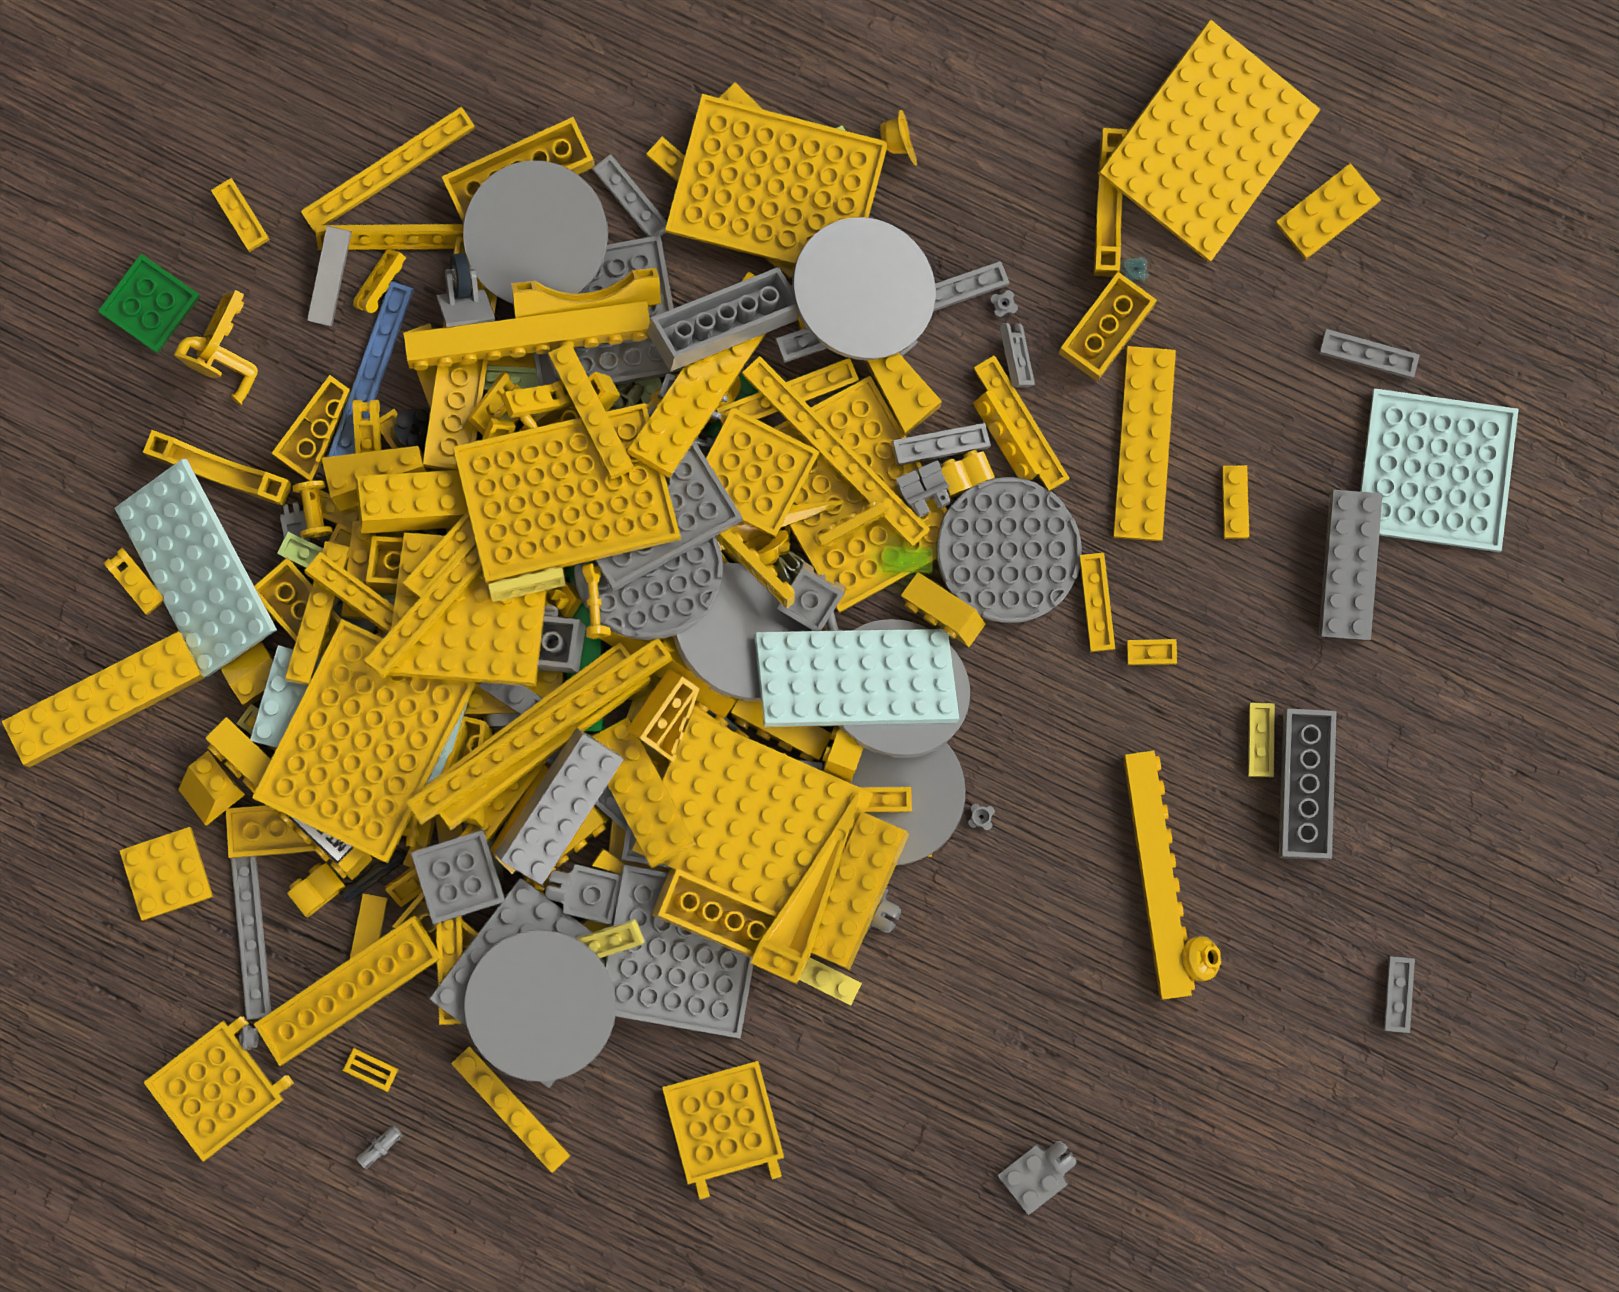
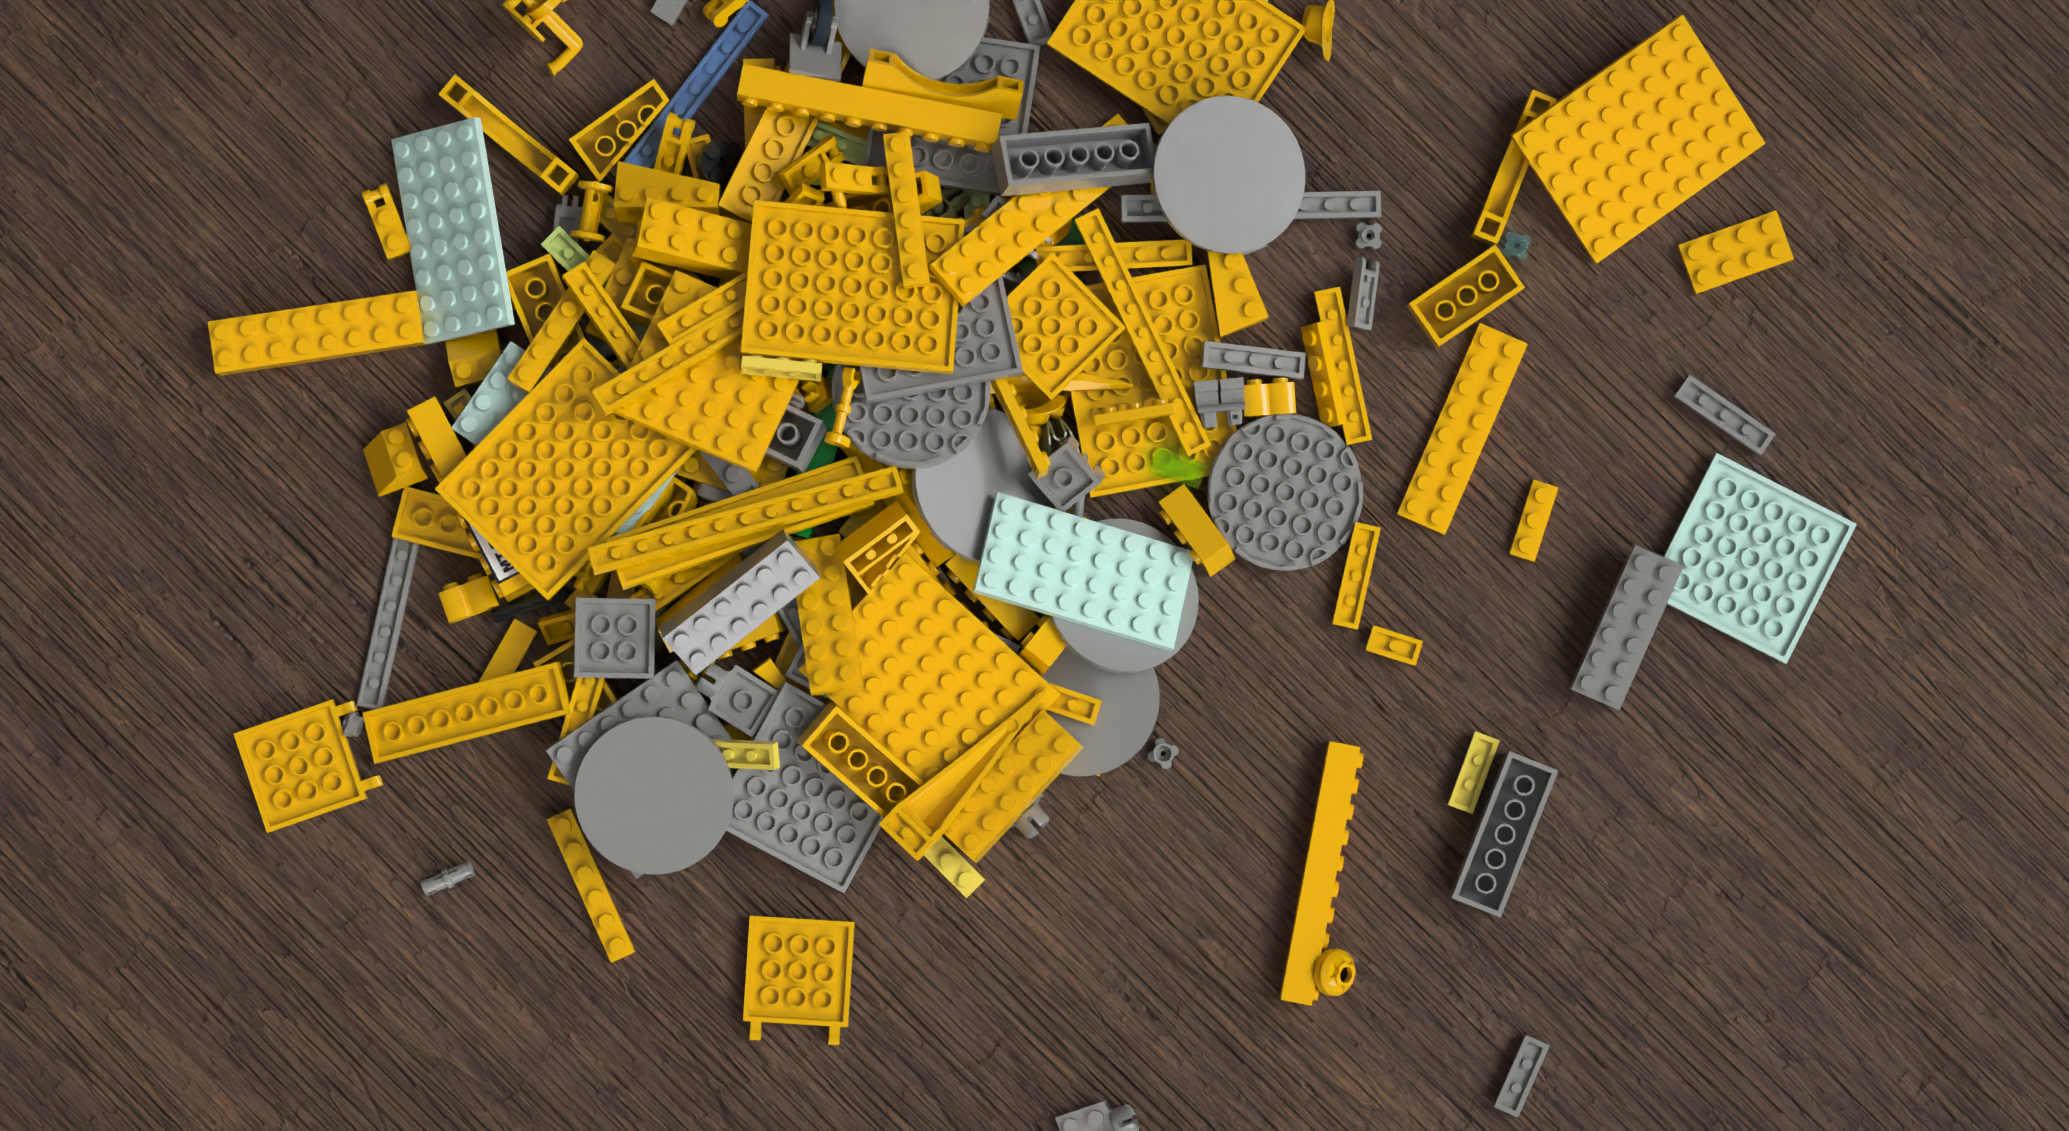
camera: 15 degrees right, 5 degrees up
yellow plate [119,827,213,921] -> none
yellow tile [343,1048,399,1092] -> none

